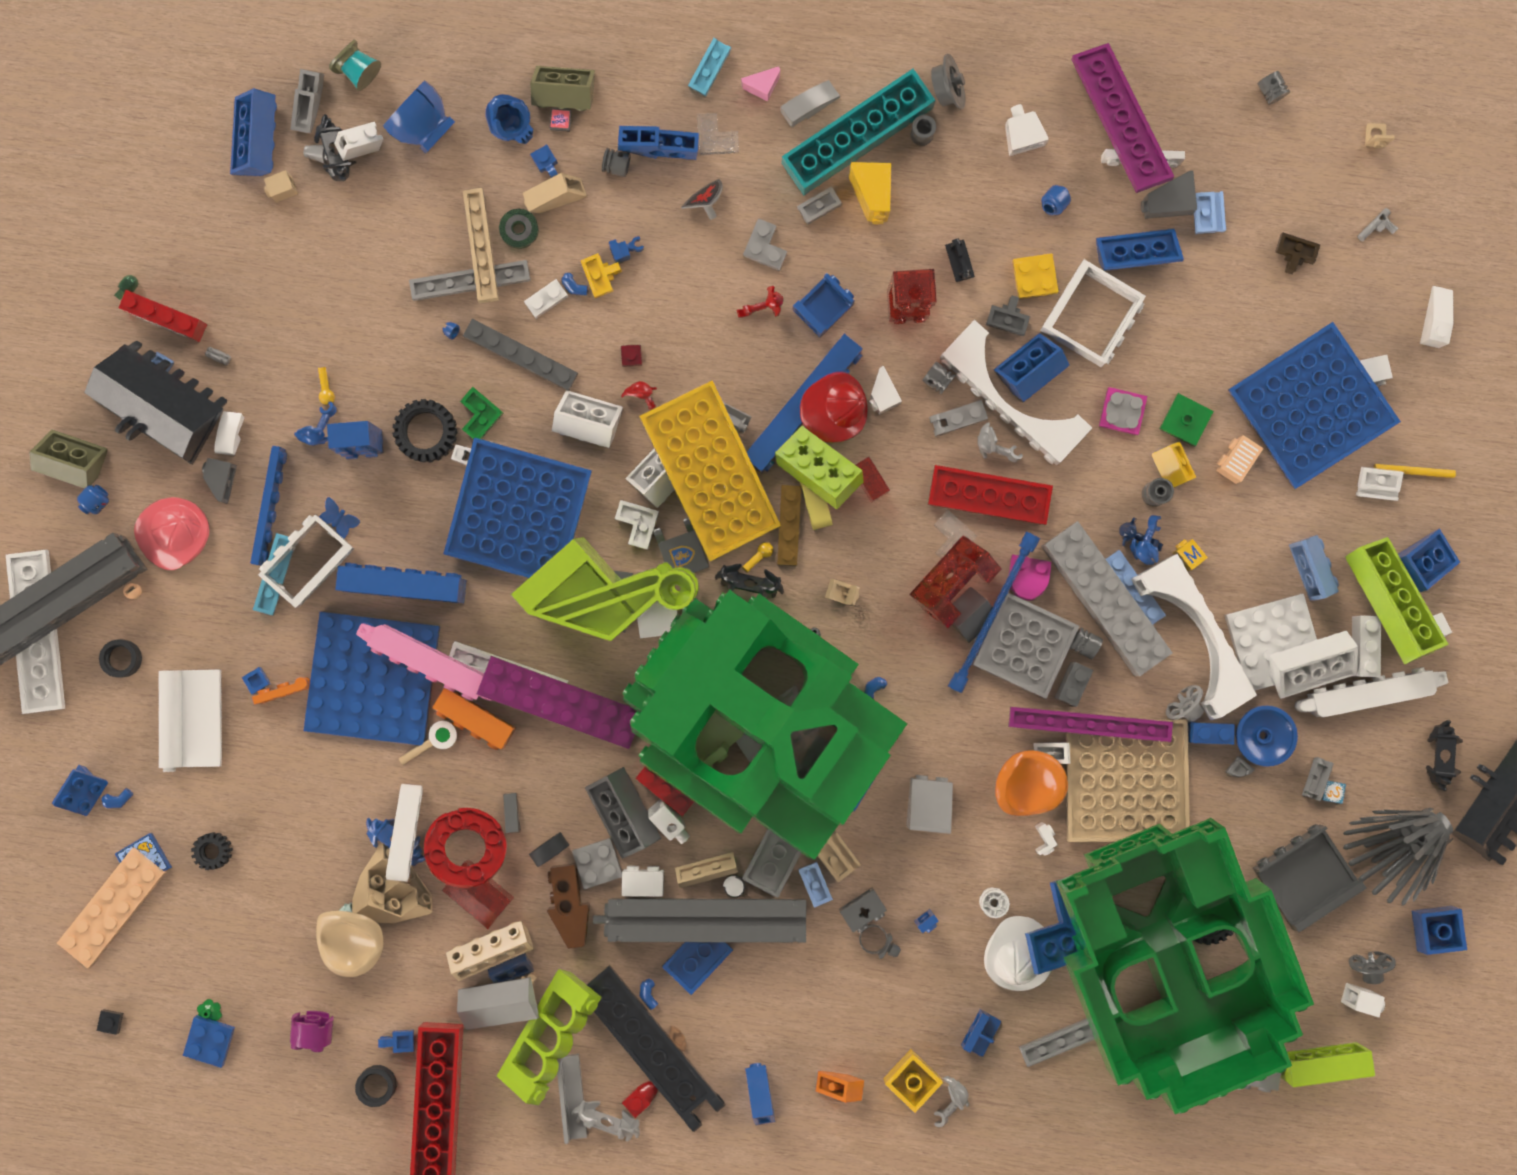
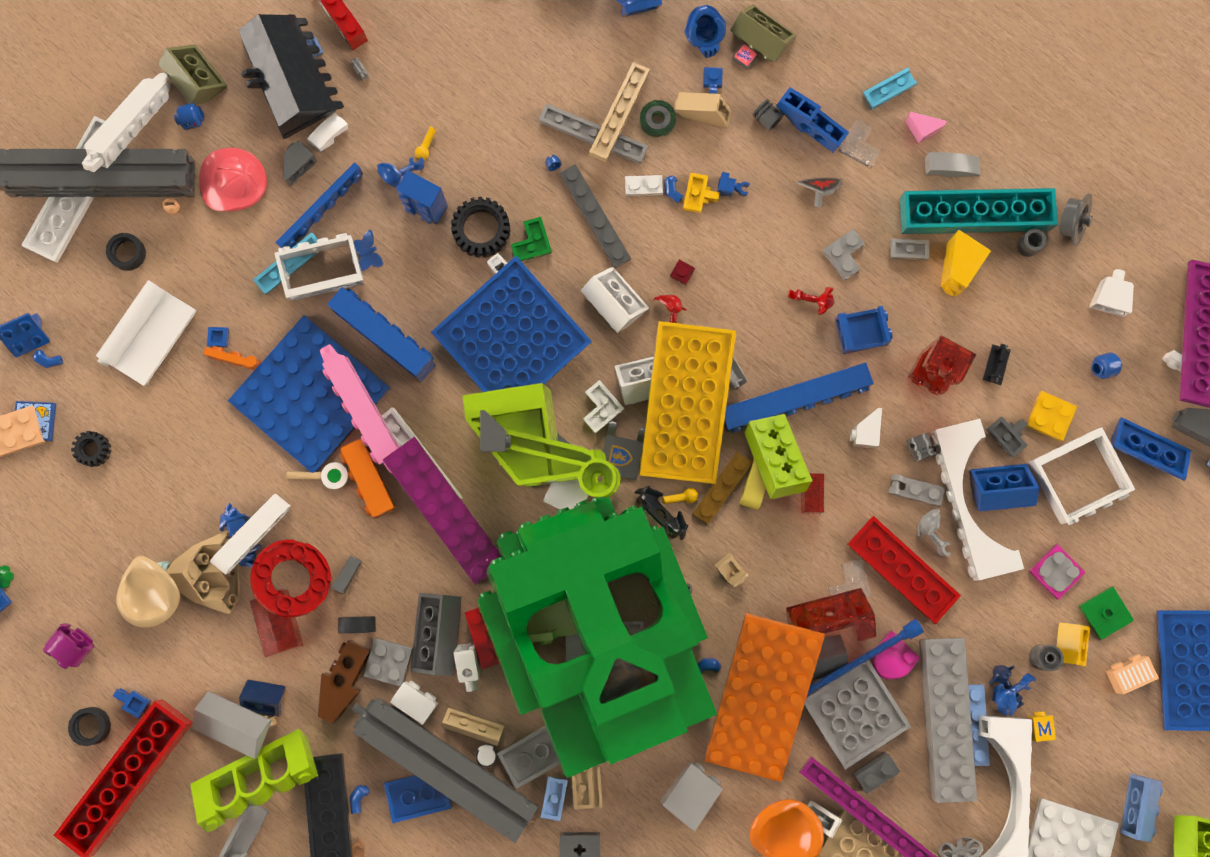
camera: 30 degrees right, 5 degrees down
tan brick [446,921,533,981] -> none
red piece [800,372,868,443] -> none
dark grey piece [1070,627,1103,660] -> none
none -> white hinge [82,73,171,172]
none -> dark grey slope [480,410,511,453]
none -> orange plate [704,613,825,782]

